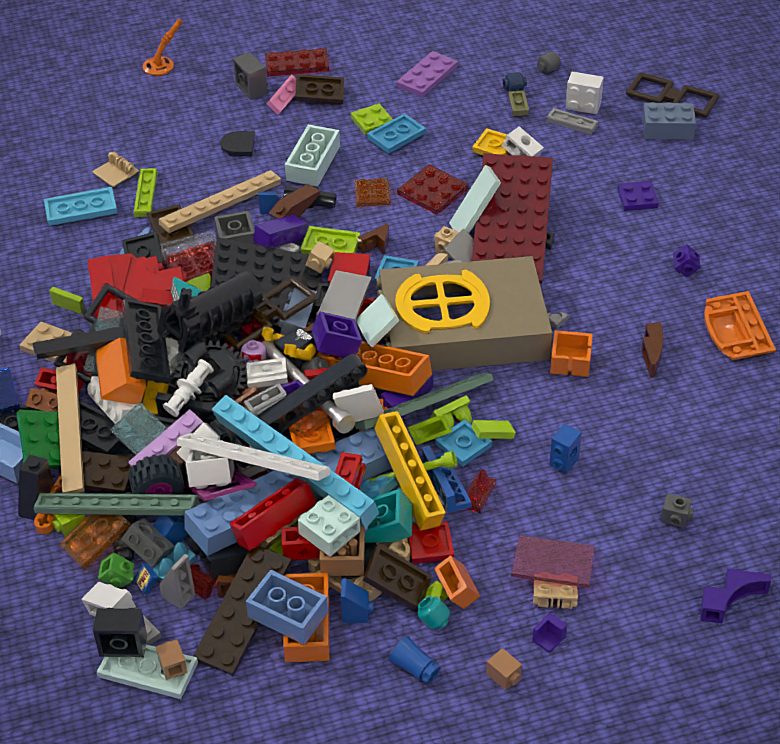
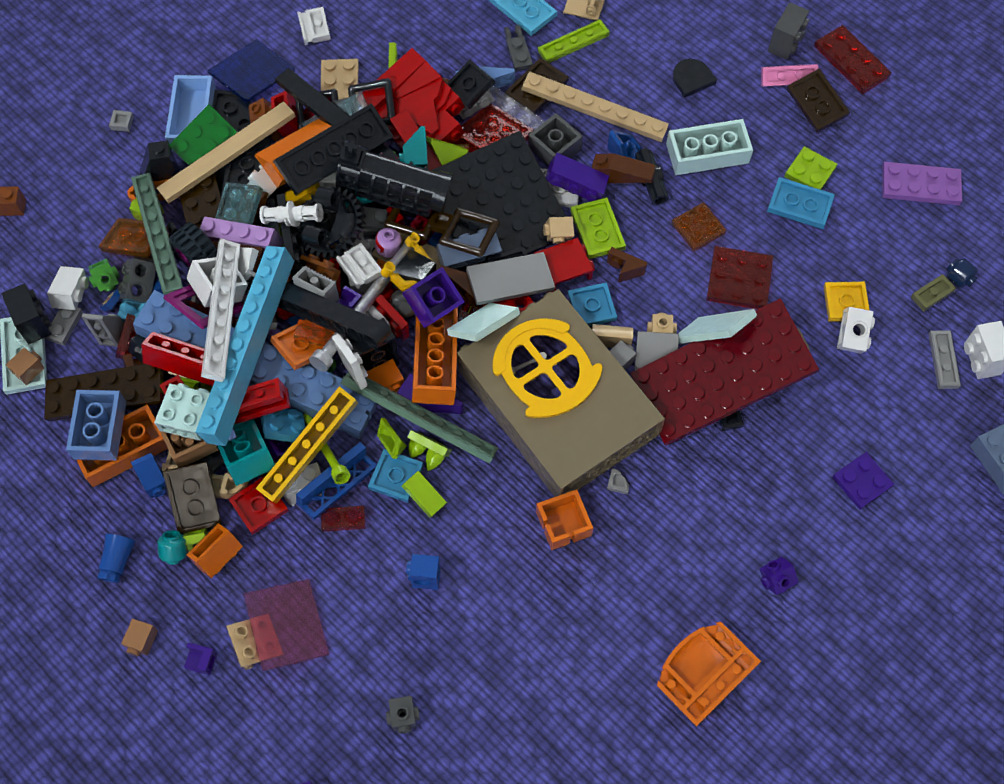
camera: 60 degrees right, 20 degrees up
reddish brown slope [641,322,663,378] -> none
none -> dark grey hinge [504,25,533,72]

